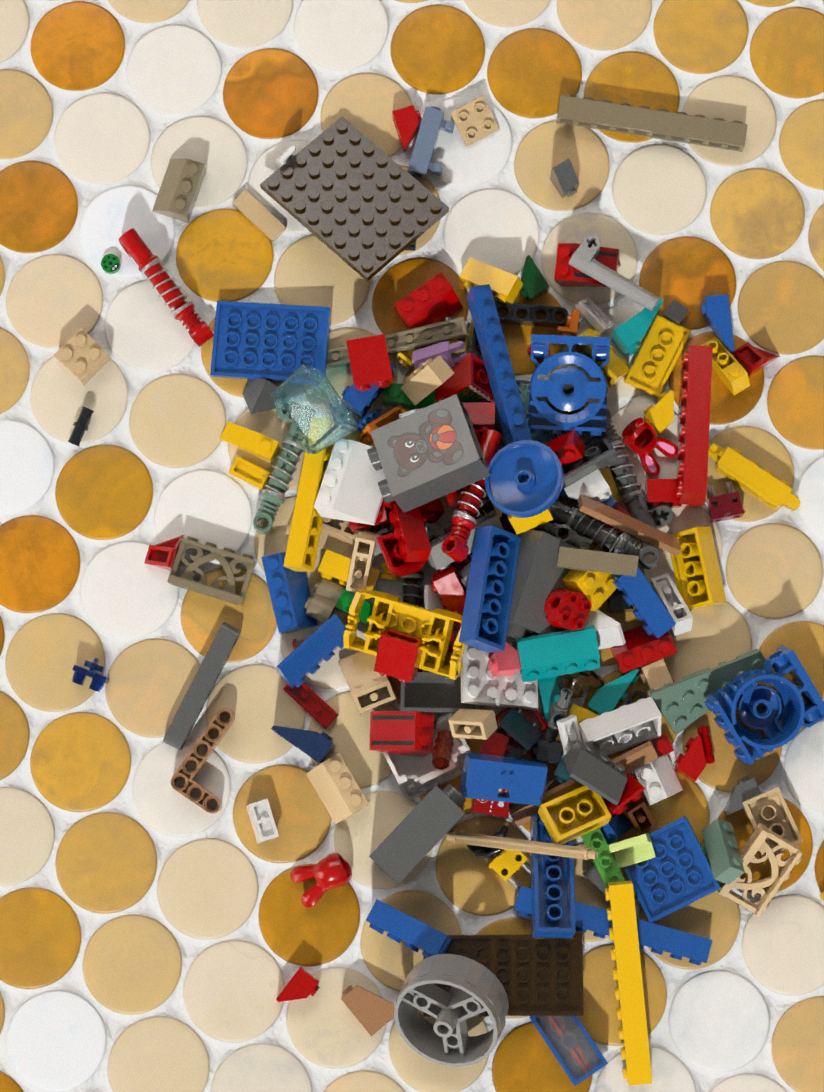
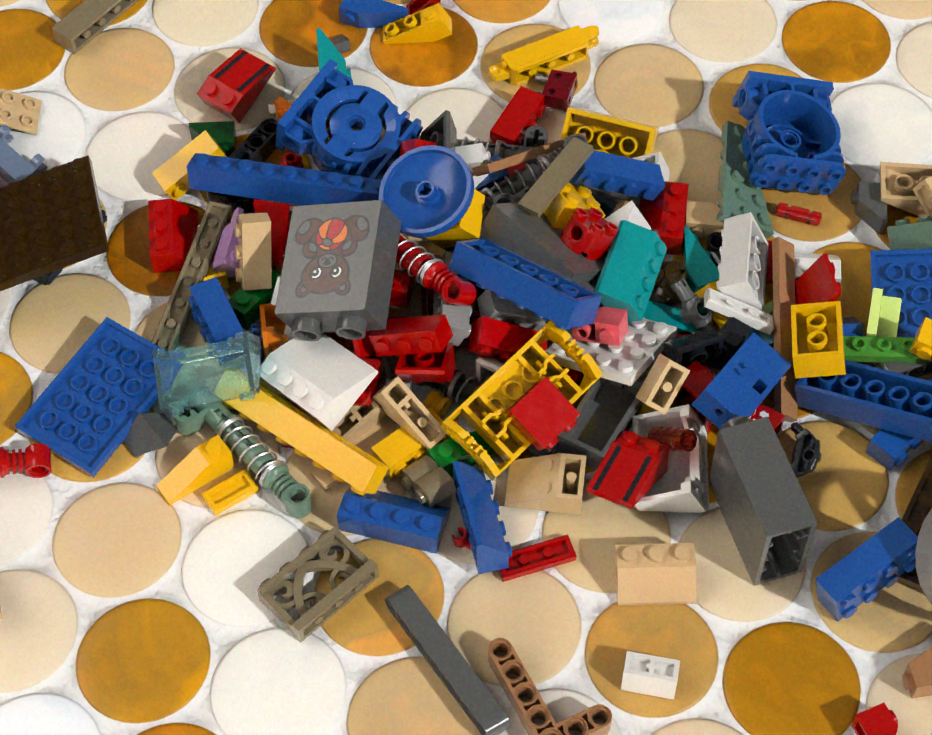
camera: 60 degrees left, 25 degrees down
black pin [68,406,94,446] -> none
red slope [144,535,184,571] -> none
dark blue slope [271,725,334,764] -> none
red piece [291,853,352,908] -> none
red brick [346,334,393,392] -> none
tan piece [446,831,598,860] -> none
yellow piece [487,849,531,889] -> none
dark grey slope [550,159,579,198] -> none
dark grey slope [563,740,628,806] -> none
light grey axle [569,235,660,311] -> none
red piece [622,417,678,477] -> none
reddish brown slope [623,800,657,835] -> none
yellow tile [624,314,691,399] -> none
yellow slope [643,390,674,435] -> none
red slope [674,735,707,782] -> none
red brick [676,345,713,506] -> none

